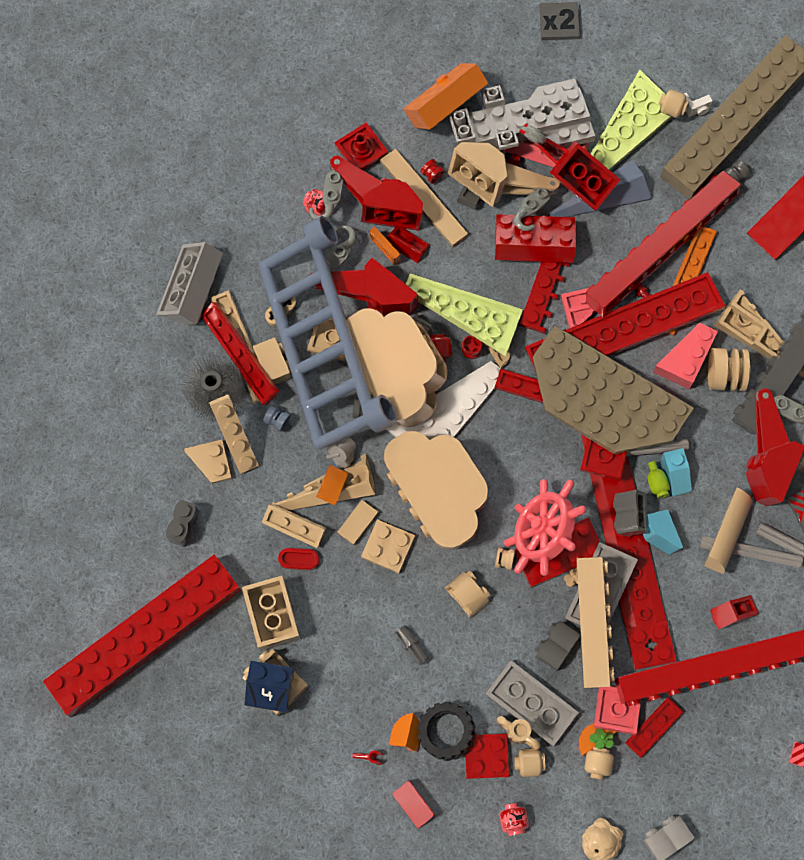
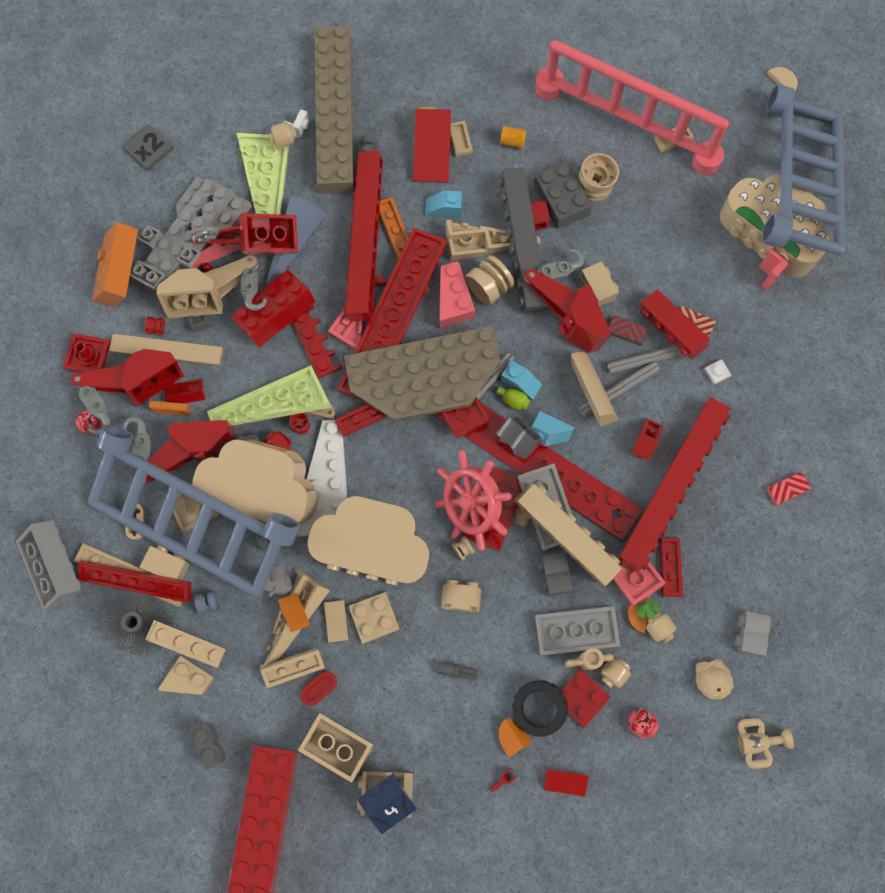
camera: 45 degrees left, 0 degrees up
none -> medium azure slope [425,191,462,218]

